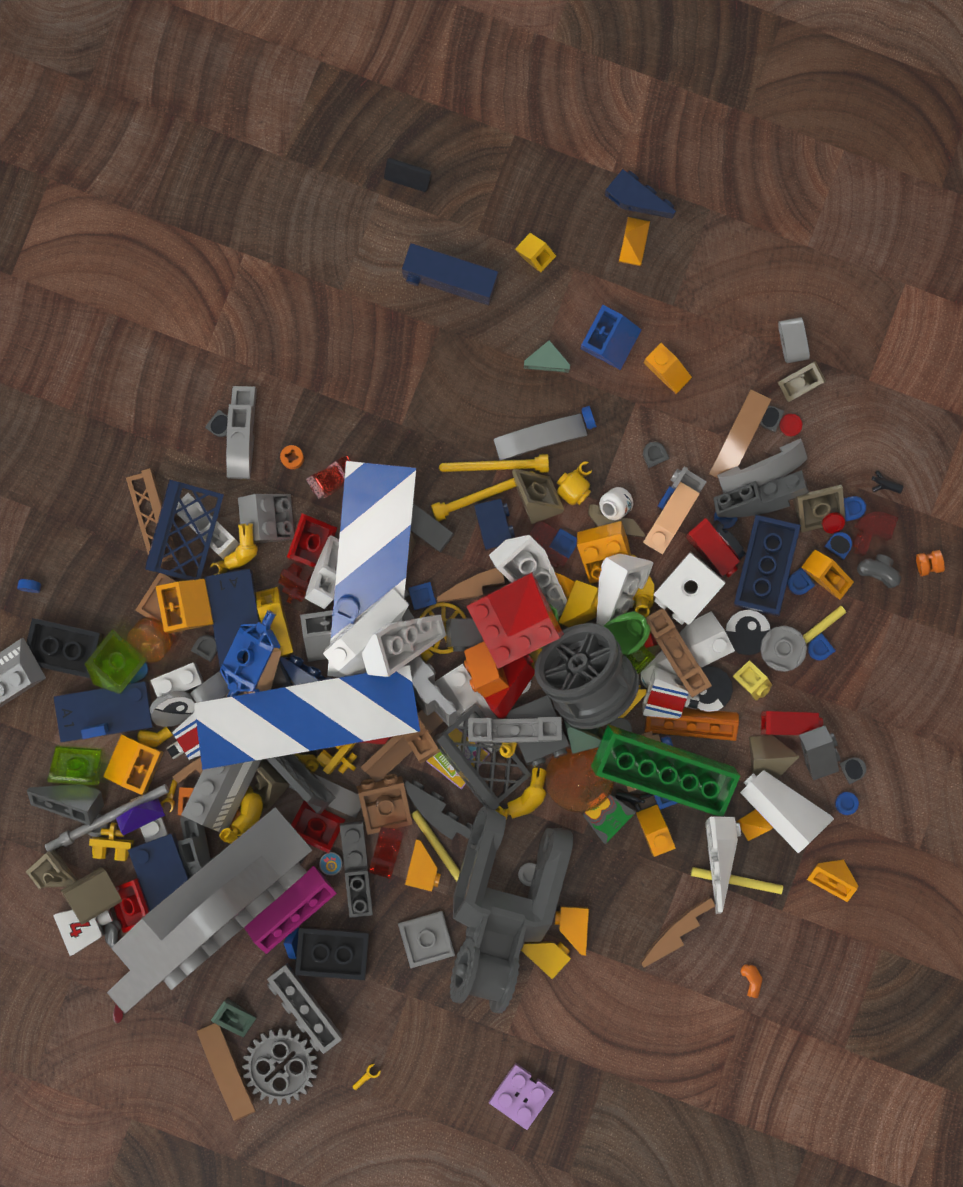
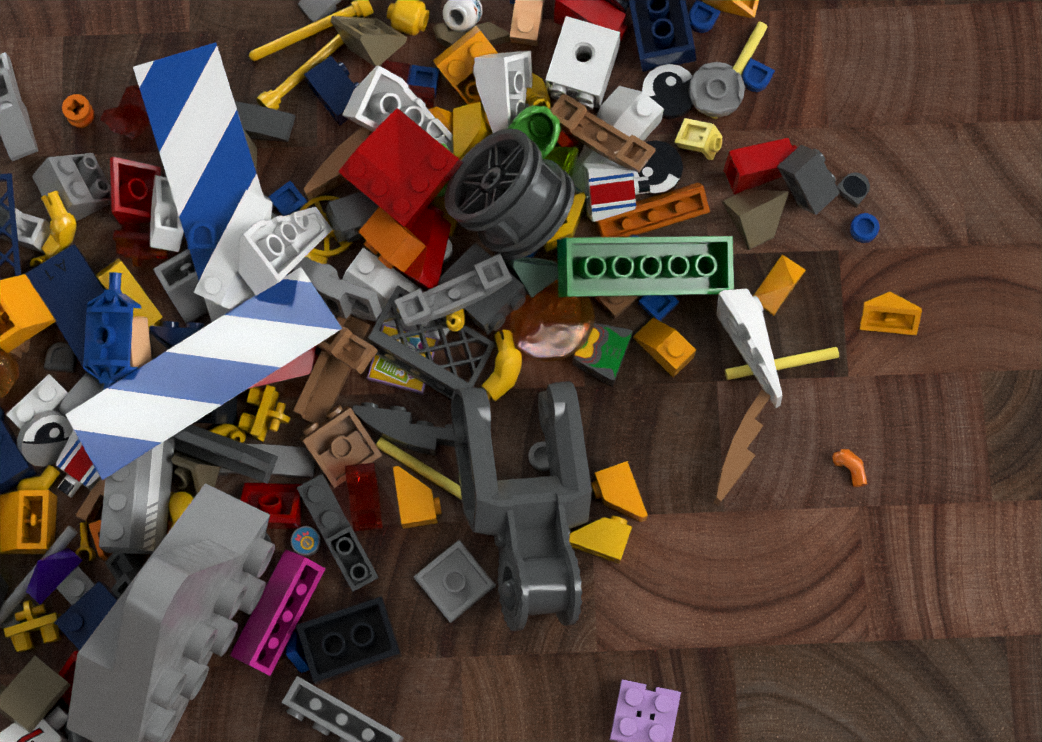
camera: 20 degrees left, 10 degrees down
black bar [615,789,653,811] -> none
white slope [740,770,834,853] -> none

